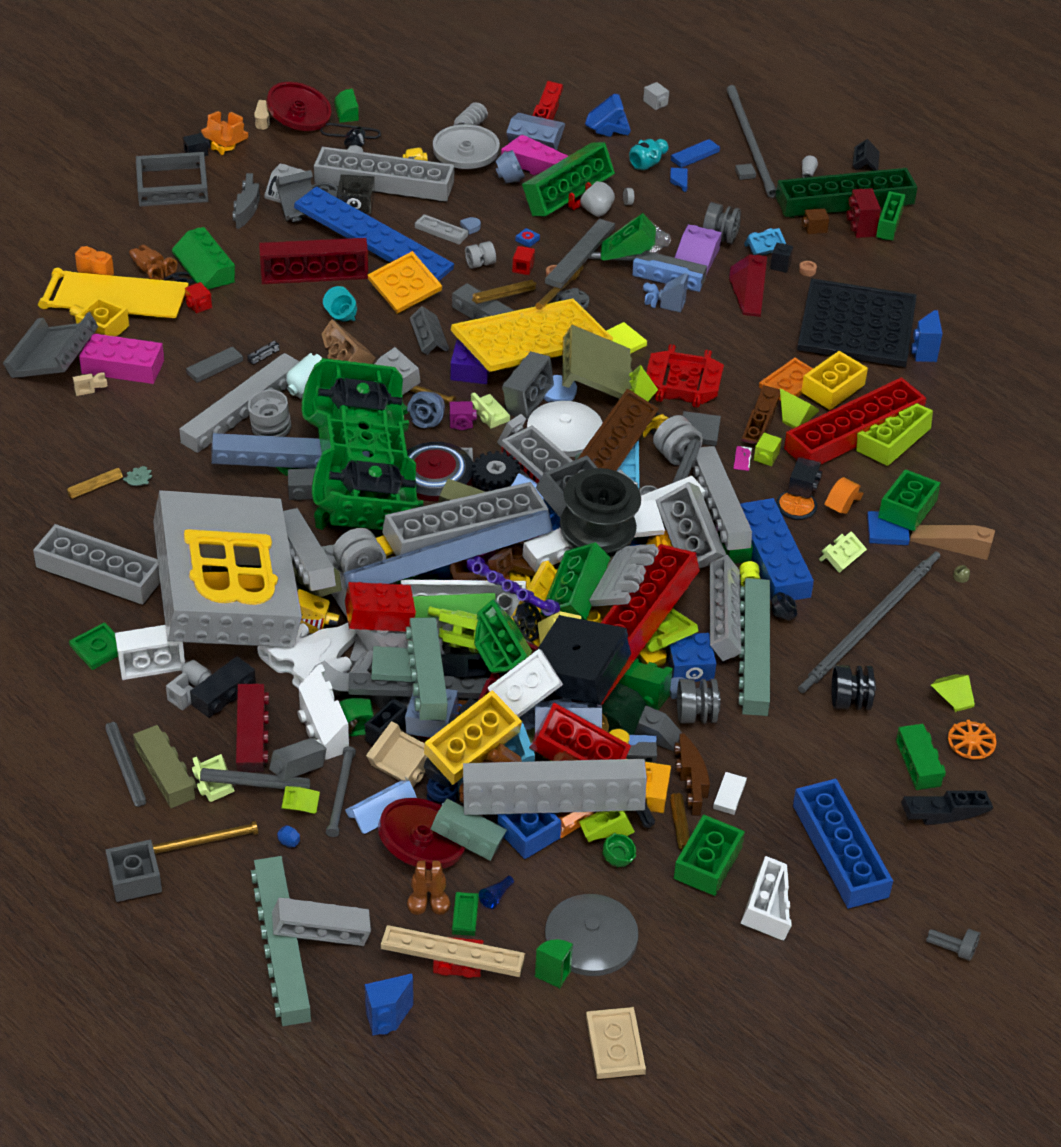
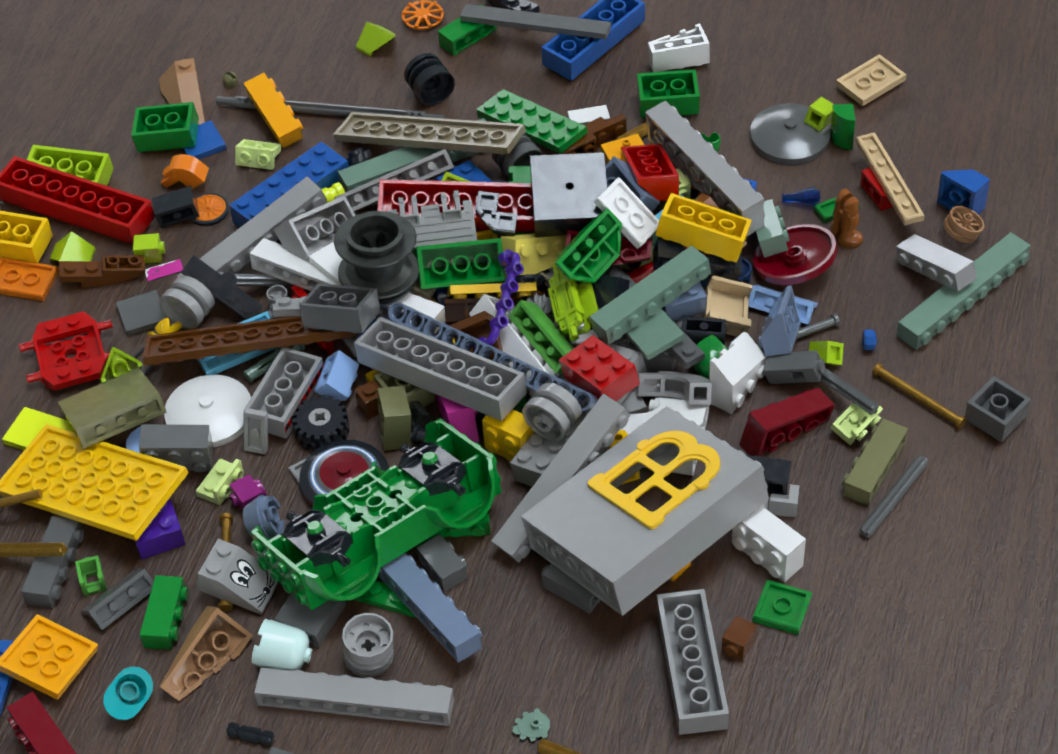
camera: 115 degrees left, 5 degrees up
none -> bright green window [75,555,107,597]
none -> green brick [140,575,189,650]
none -> black hinge [181,255,263,320]
none -> light orange brick [244,73,303,149]
none -> dark tan plate [333,112,526,155]
none -> dark grey tile [460,4,611,39]
none -> tile [475,191,517,236]
none -> green plate [476,89,588,154]
none -> reddish brown brick [722,616,757,660]
none -> sand blue slope [759,285,801,356]
none -> lime brick [804,97,834,131]
none -> medium nougat wheel [943,206,984,243]

